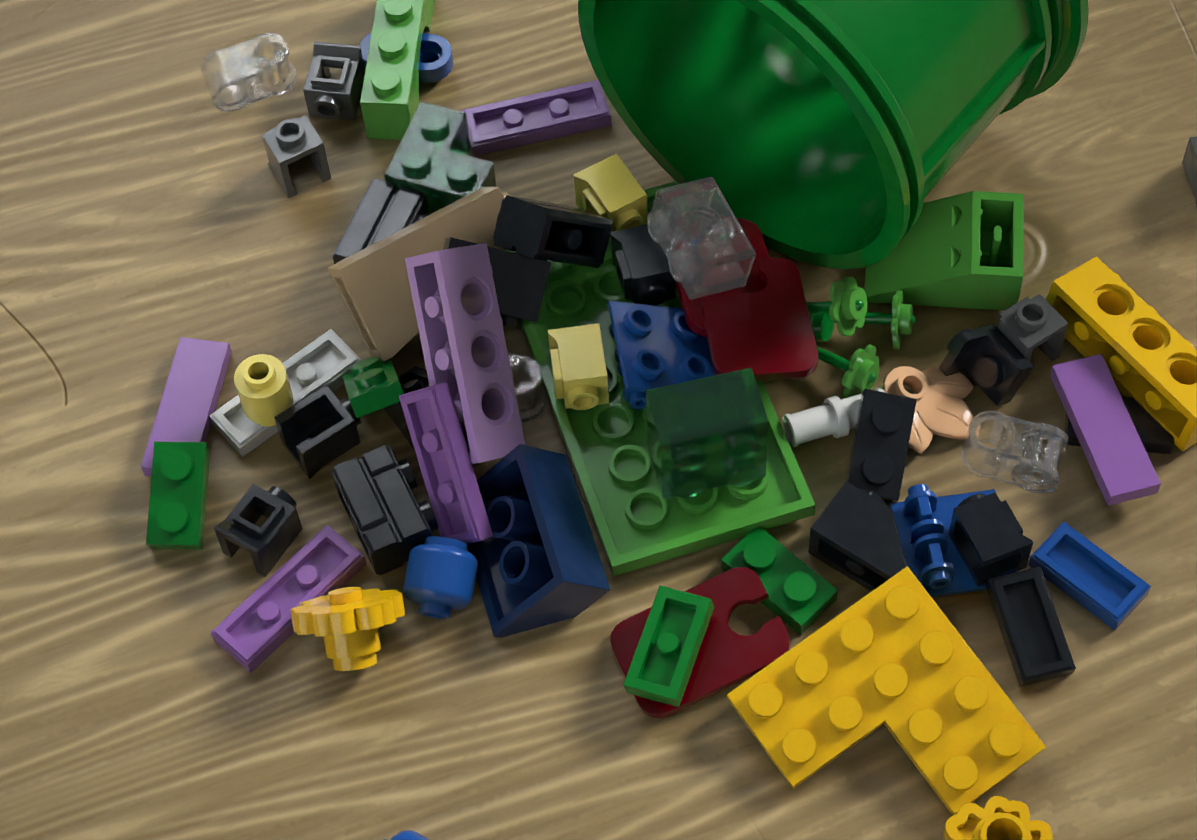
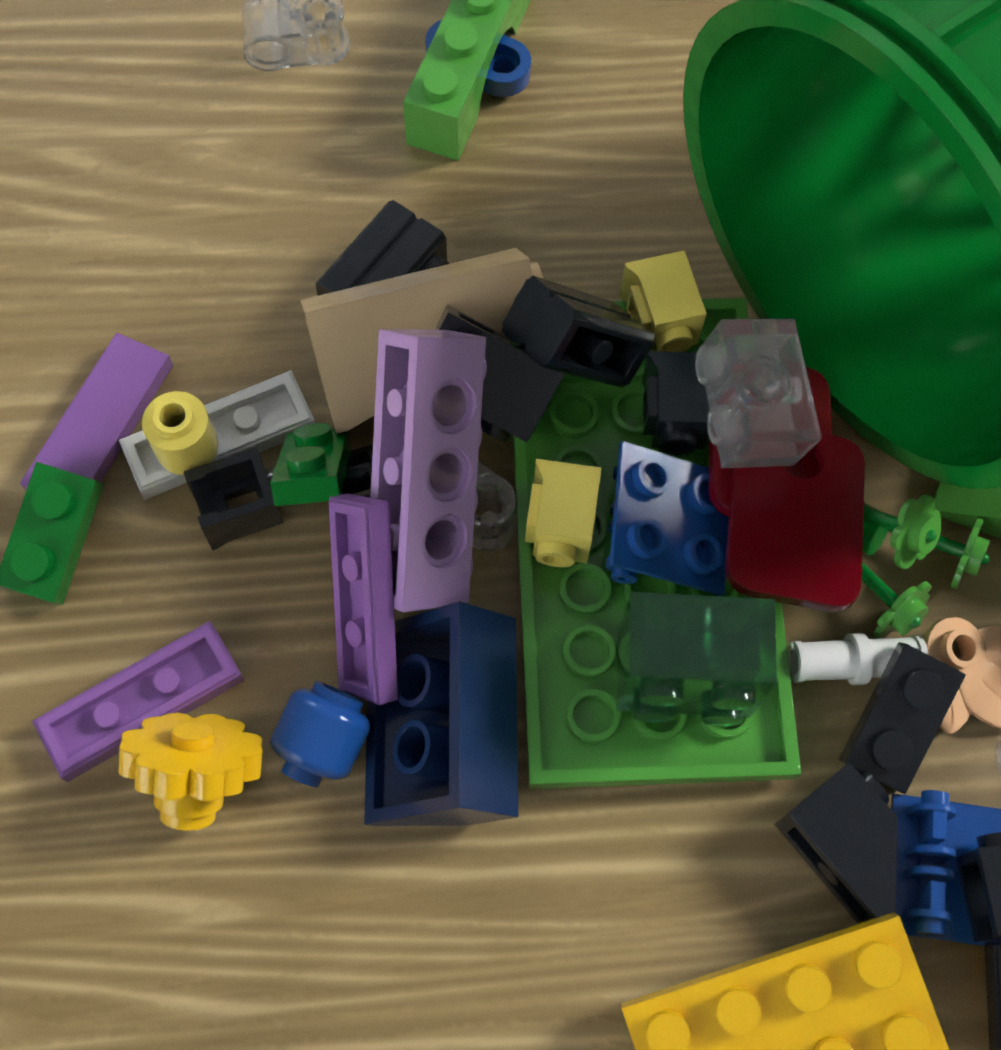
camera: 10 degrees right, 10 degrees up
black window [214,484,303,577] -> none
dark grey window [262,115,332,198] -> none
dark grey window [303,42,365,120] -> none
black brick [331,445,438,576] -> none
brick [384,101,497,214] -> none
medium lavender tile [462,80,612,157] -> none
dark red piece [610,567,791,718] -> none
green plate [623,585,714,707] -> none
green plate [721,527,838,635] -> none

